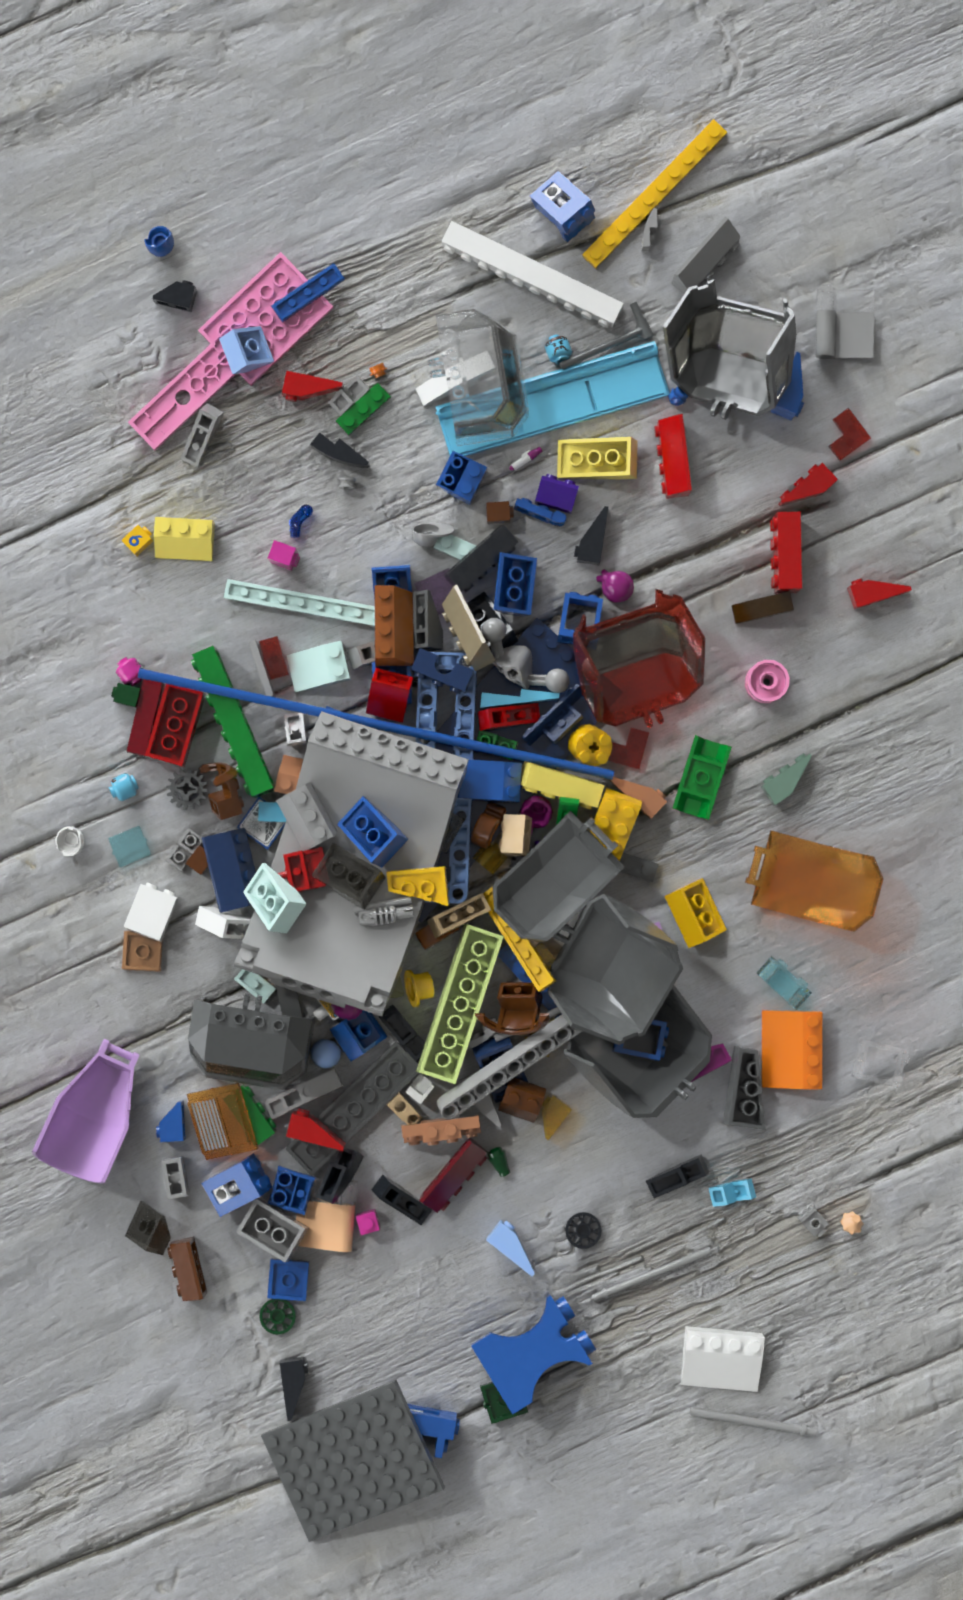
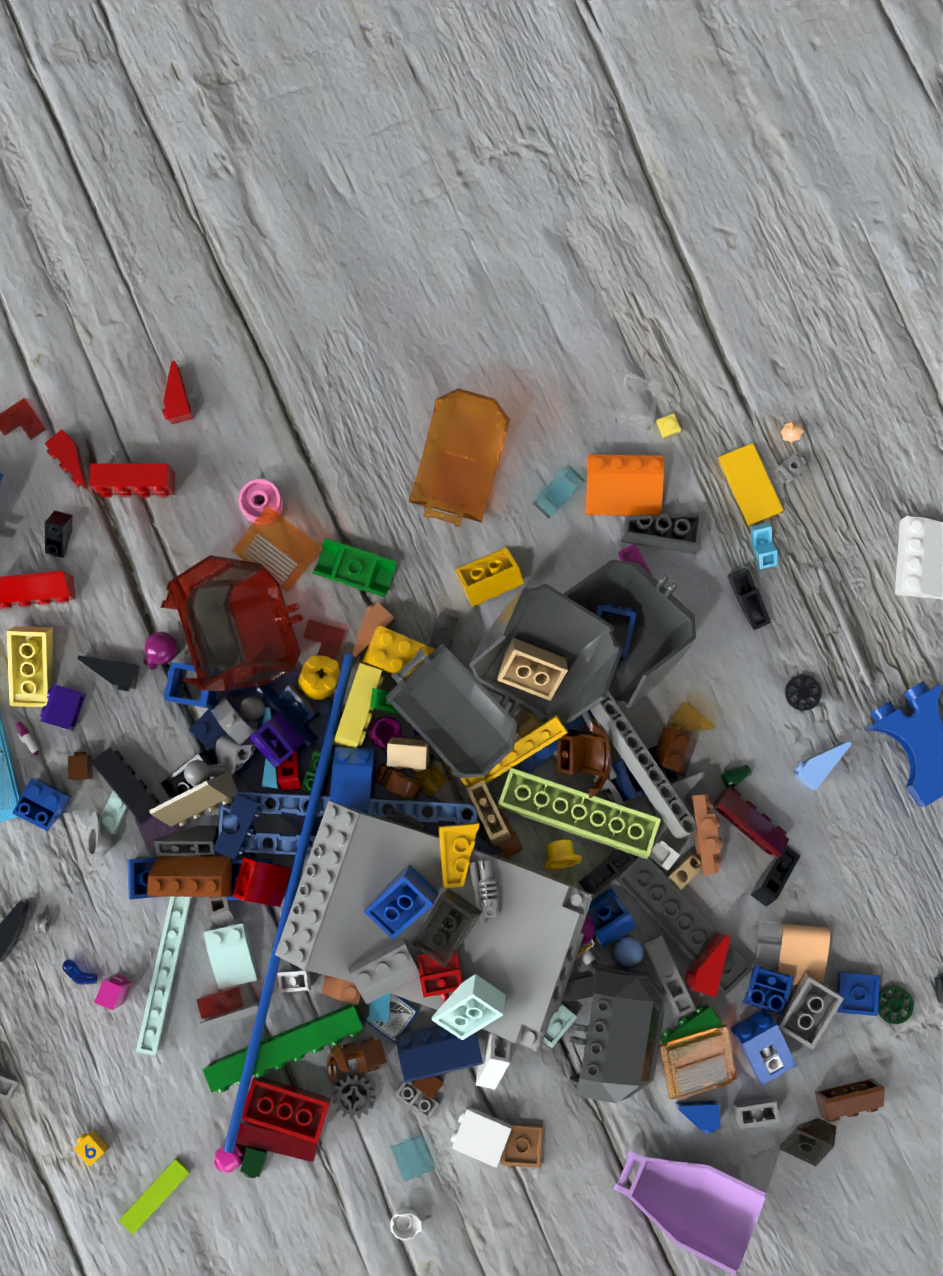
camera: 90 degrees left, 5 degrees down
medium azure head [109,773,139,801] -> none
light yellow slope [154,517,215,561] -> none
black slope [315,1148,364,1204] -> none
dark pink brick [356,1209,380,1235] -> none
blue slope [494,552,537,617] -> none
blue hinge [514,498,567,527] -> none
dark brown slope [731,591,794,624] -> none
sand green slope [761,753,812,806] -> none
none -> black slope [45,510,73,558]
none -> lime tile [119,1157,191,1234]
none -> light grey slope [211,697,255,745]
none -> clear orange piece [232,505,322,592]
none -> dark purple slope [249,713,304,768]
none -> tan slope [497,638,568,701]
none -> light yellow plate [656,413,681,439]
none -> yellow tile [718,443,784,526]

